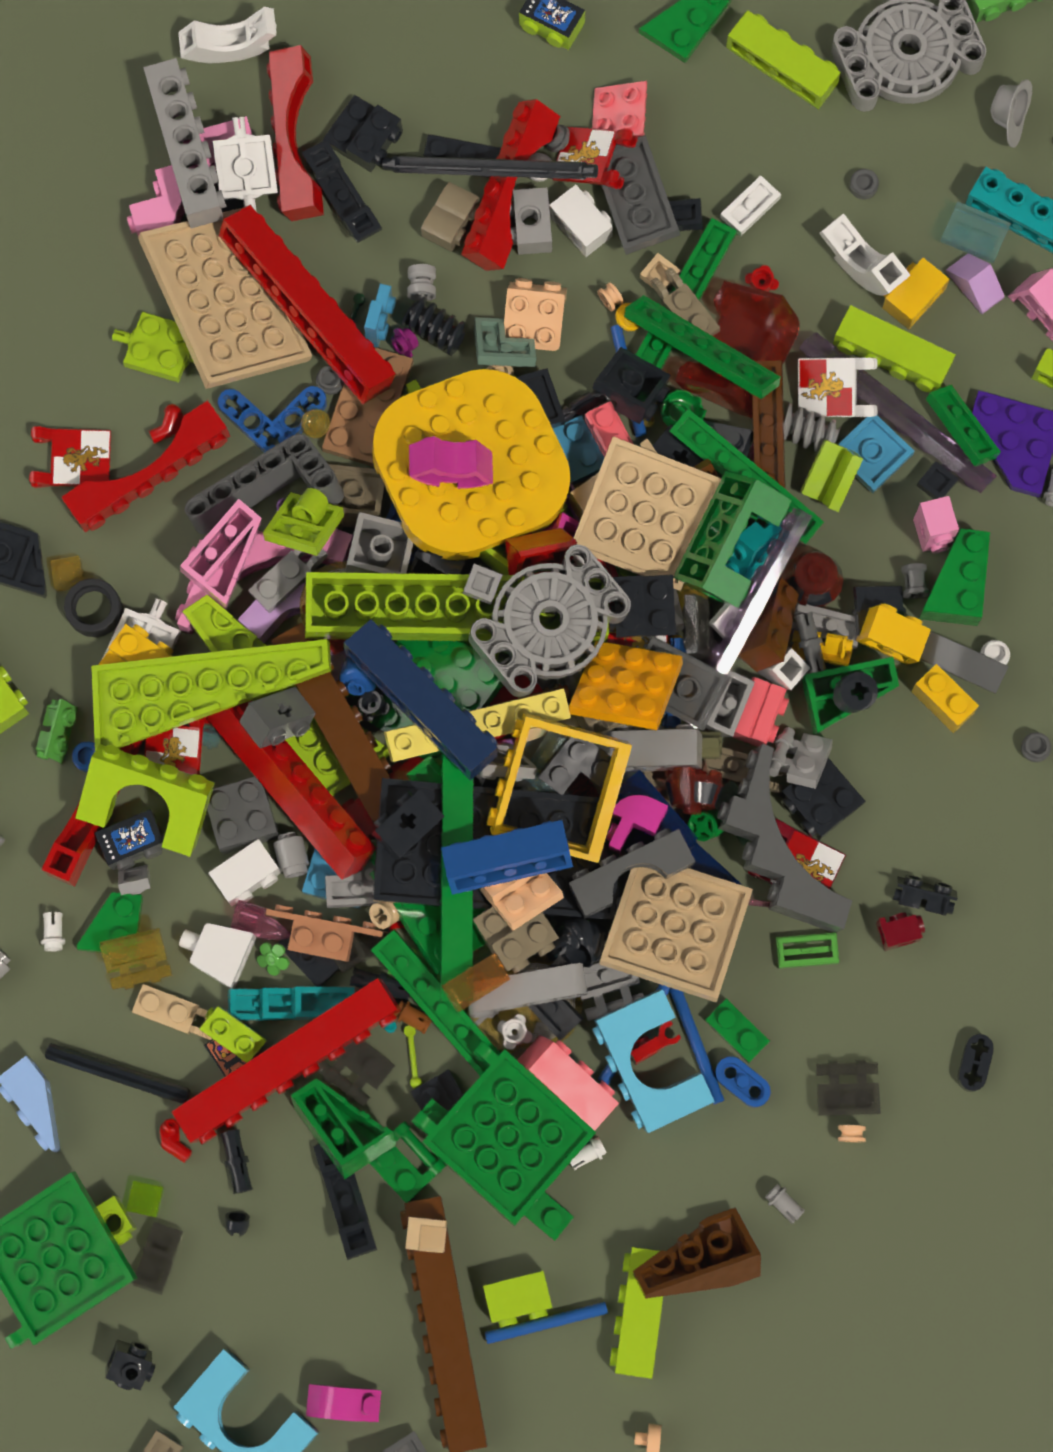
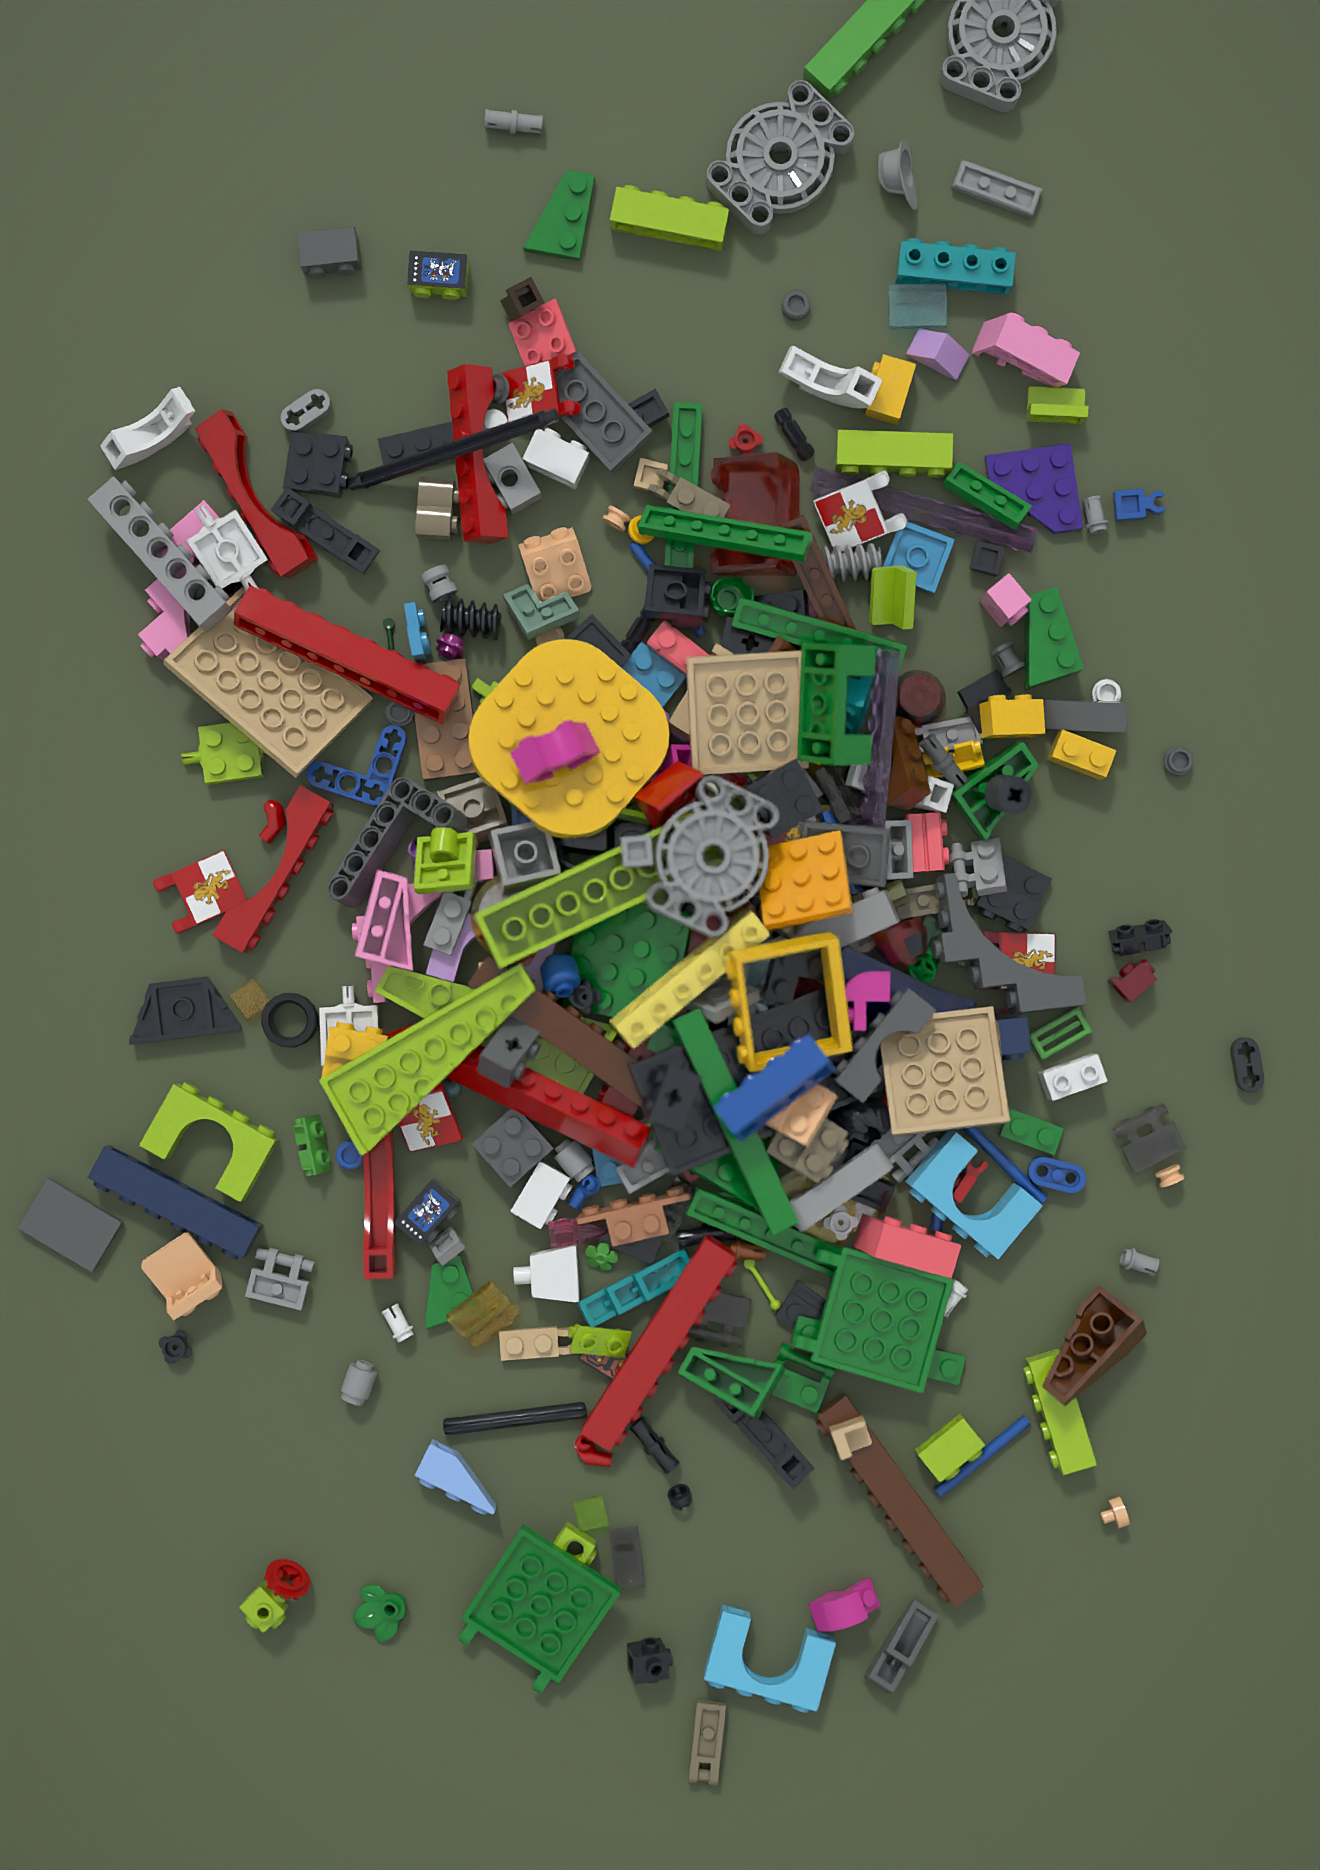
camera: 30 degrees left, 10 degrees up
lime arch [75,744,215,857] -> none
clear yellow plate [301,409,330,438] -> none
dark blue brick [344,619,498,781] -> none
tan bush [369,902,399,929] -> none
clear orange plate [441,953,511,1012] -> none
white plate [720,175,781,237] -> none
none -> light grey beam [281,389,332,433]
none -> dark brown brick [500,277,545,322]
none -> blue arm [567,1175,601,1210]
none -> black axle [774,407,815,461]
none -> dark blue brick [995,1017,1031,1060]
none -> white brick [1037,1053,1107,1101]

